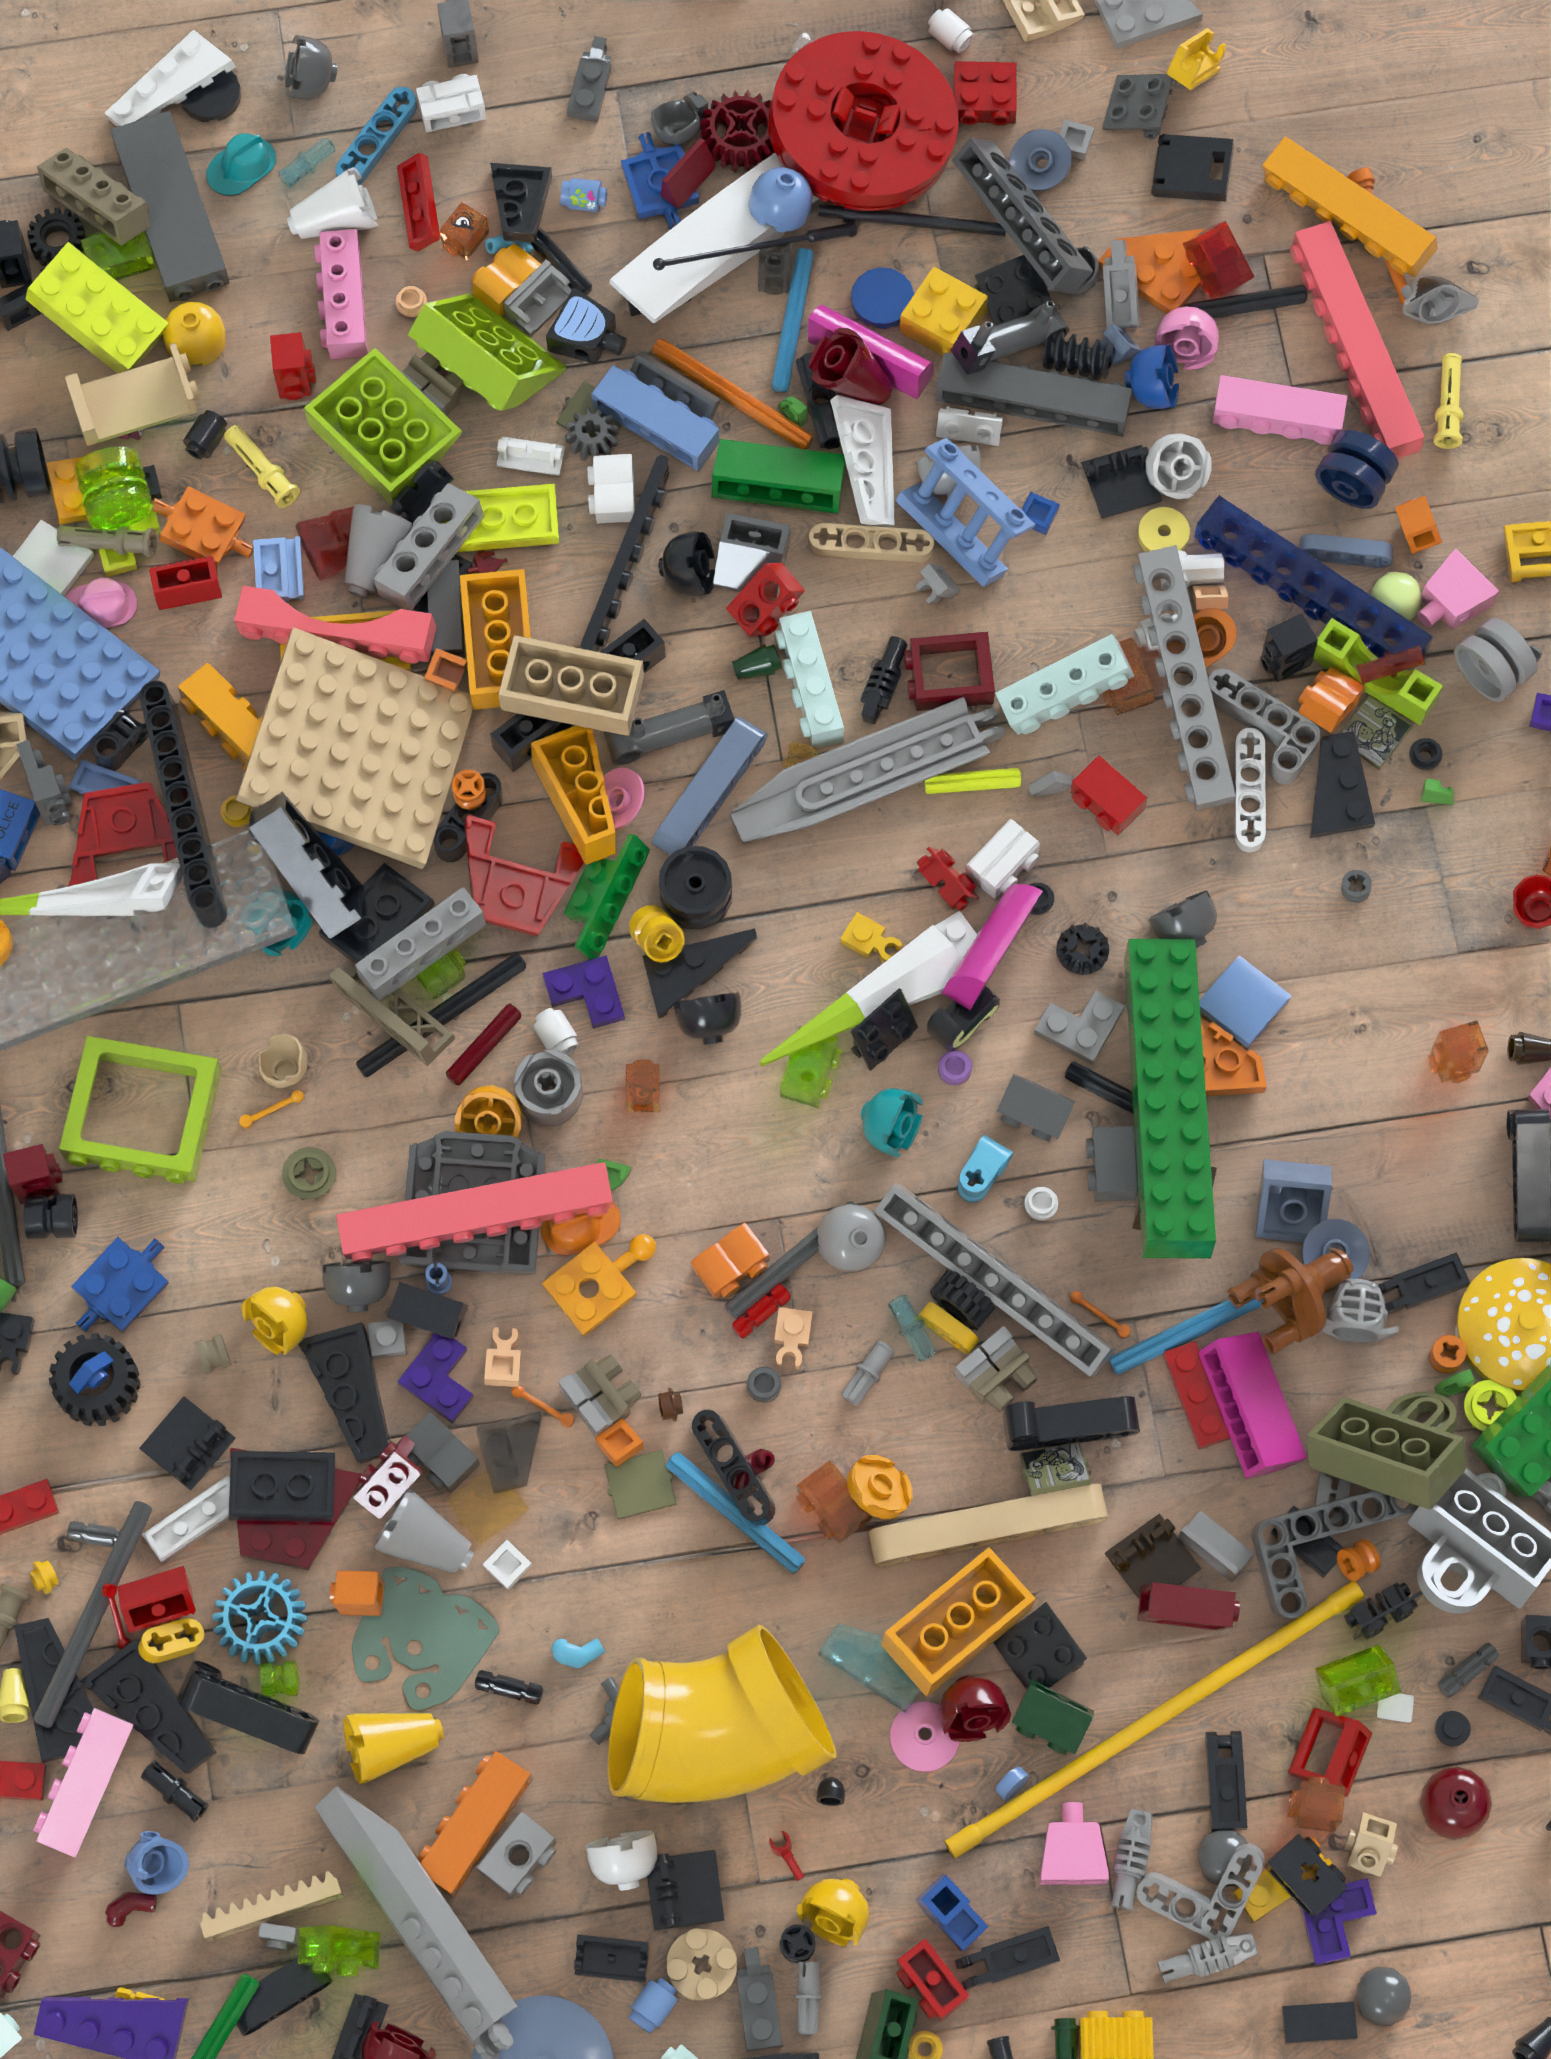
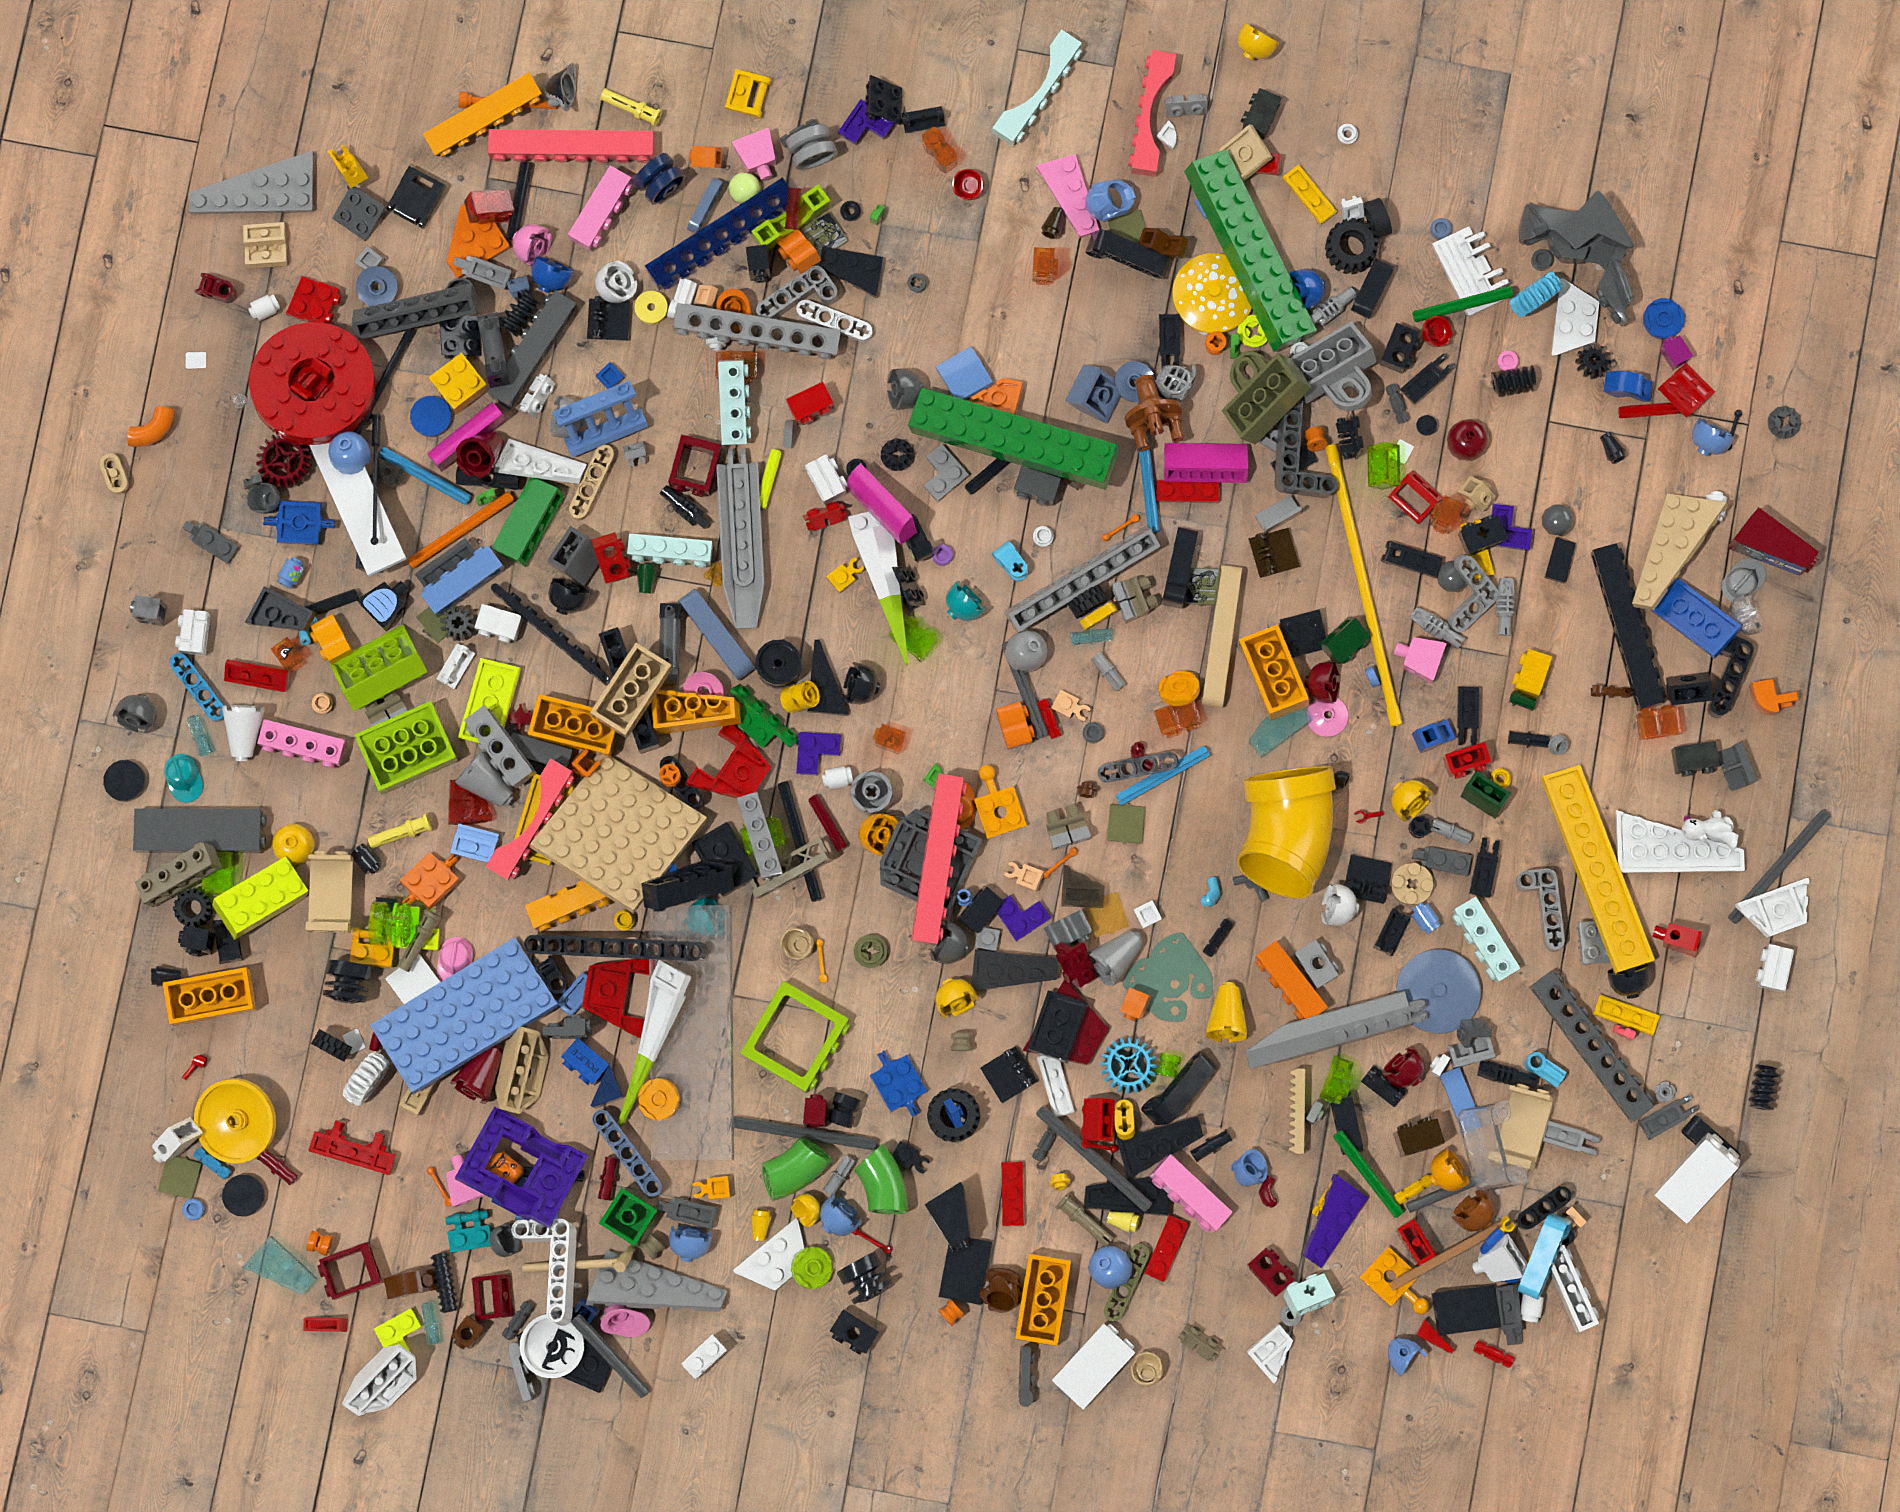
camera: 70 degrees left, 10 degrees up
white wing [105,30,236,127] -> none
red brick [149,555,222,610] -> none
red brick [270,332,316,400] -> none
black hinge [390,459,454,526] -> none
light grey hinge [503,260,572,337] -> none
orange plate [595,1418,644,1467] -> none
dark red slope [661,138,716,208] -> none
dark grey brick [996,1074,1075,1142] -> none
dark red window [1137,1582,1240,1631] -> none

